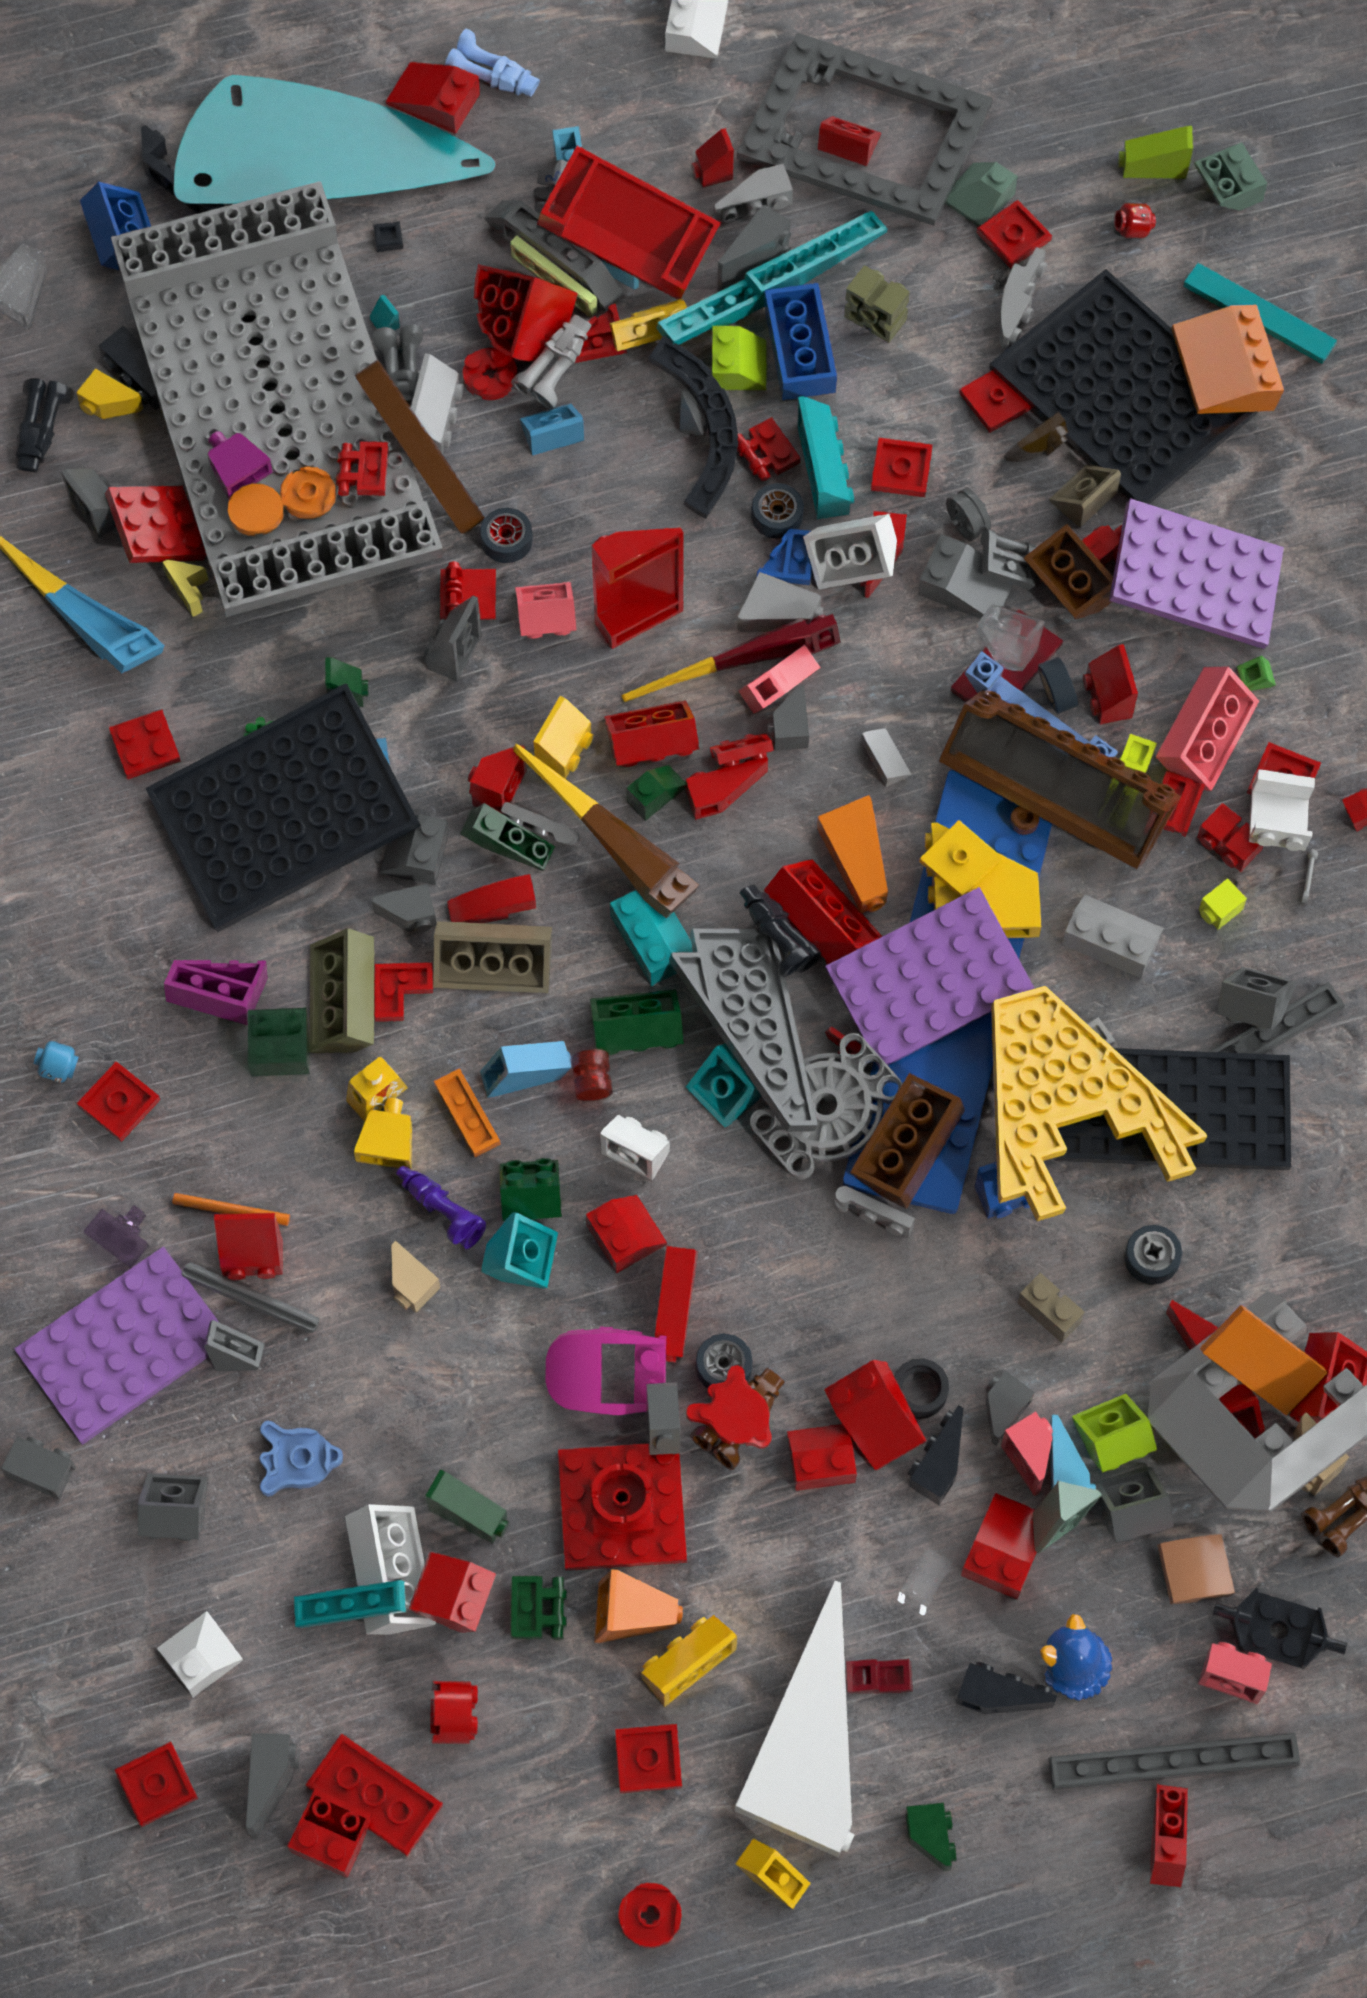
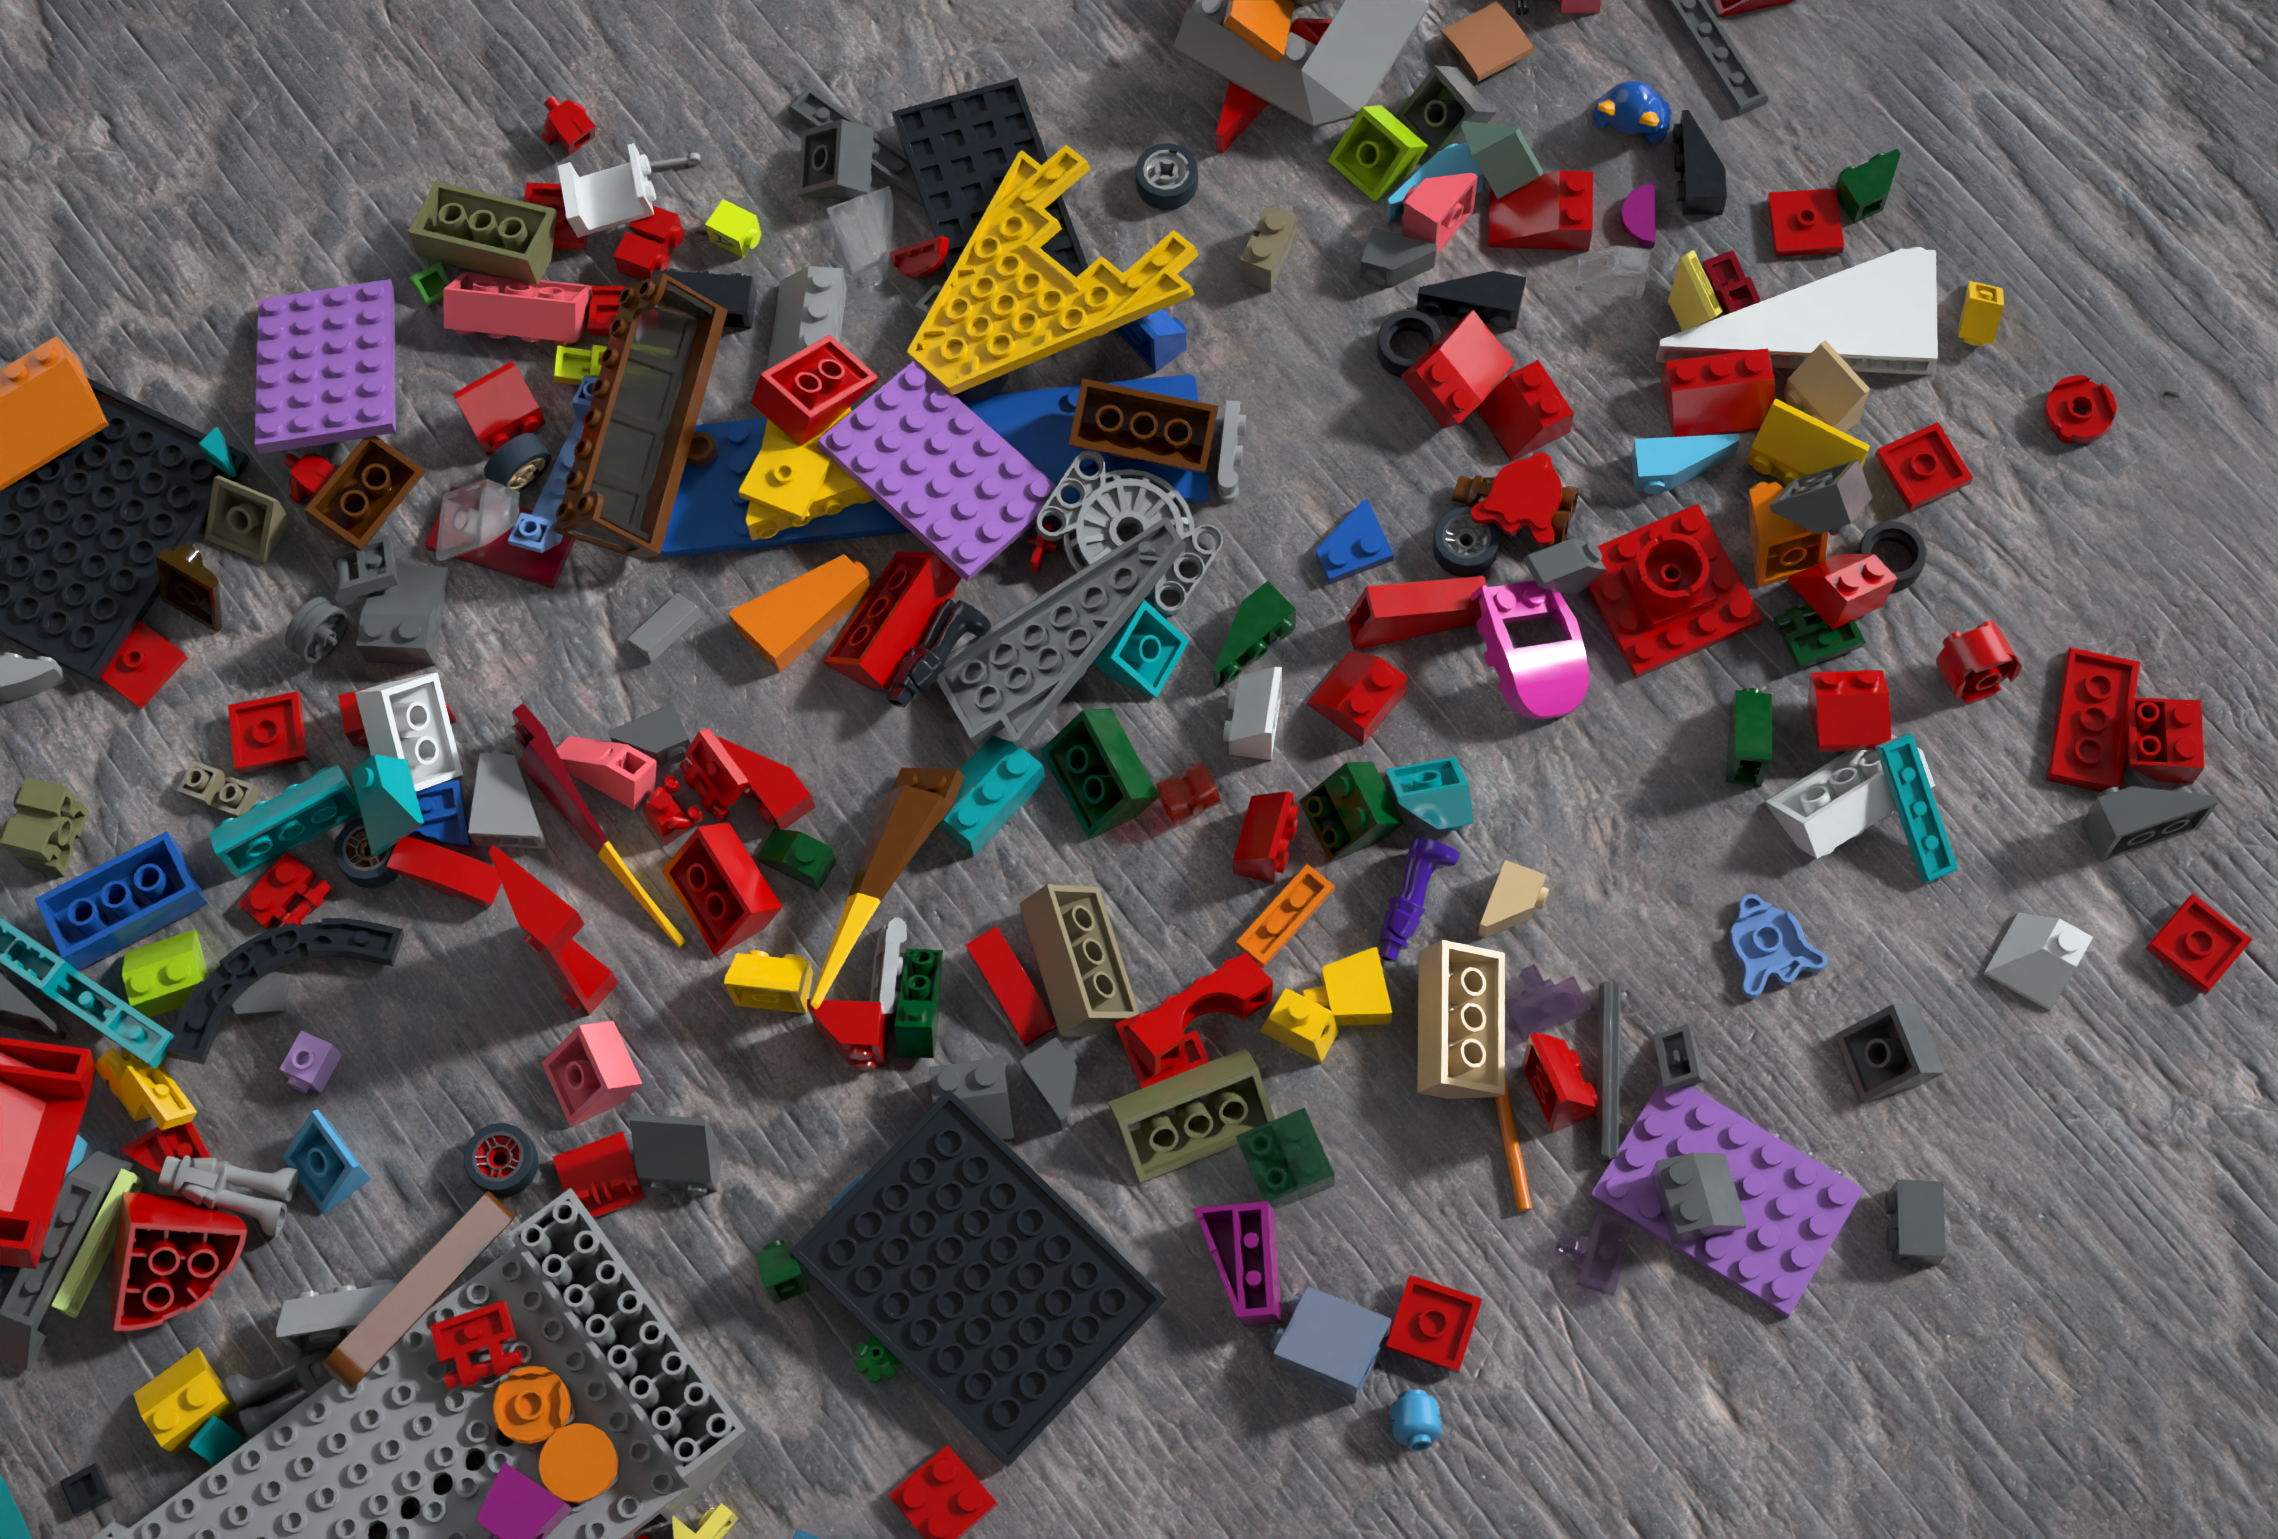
camera: 105 degrees left, 0 degrees up
red plate [463,347,517,401] -> none
dark azure slope [480,1041,572,1098] -> none
none -> yellow slope [133,1347,239,1455]
none -> dark tan slope [176,761,261,818]
none -> teal slope [199,427,237,478]
none -> lavender brick [280,1031,342,1093]
none -> teal slope [351,754,424,856]
none -> red slope [385,836,501,909]
none -> olive slope [407,181,557,286]
none -> red piece [643,775,703,846]
none -> black slope [652,268,757,328]
none -> red slope [750,334,879,446]
none -> clear slope [826,186,895,290]
none -> red tile [890,236,949,279]
none -> red arch [1128,952,1273,1076]
none -> dark green slope [1213,581,1296,688]
none -> red slope [1233,791,1299,884]
none -> sand blue slope [1270,1286,1392,1403]
none -> blue wing [1316,499,1394,585]
none -> tan slope [1417,940,1505,1099]
none -> clear purple hinge [1507,964,1590,1042]
none -> magenta tile [1620,184,1655,248]
none -> medium azure slope [1631,434,1740,494]
none -> dark grey slope [1651,1152,1747,1245]
none -> red slope [1661,348,1775,437]
none -> light yellow slope [1668,250,1723,331]
none -> red plate [1767,188,1844,257]
none -> dark grey slope [1769,459,1873,536]
none -> tan slope [1783,340,1870,432]
none -> red slope [1787,554,1898,629]
none -> black tyre [1857,521,1927,592]

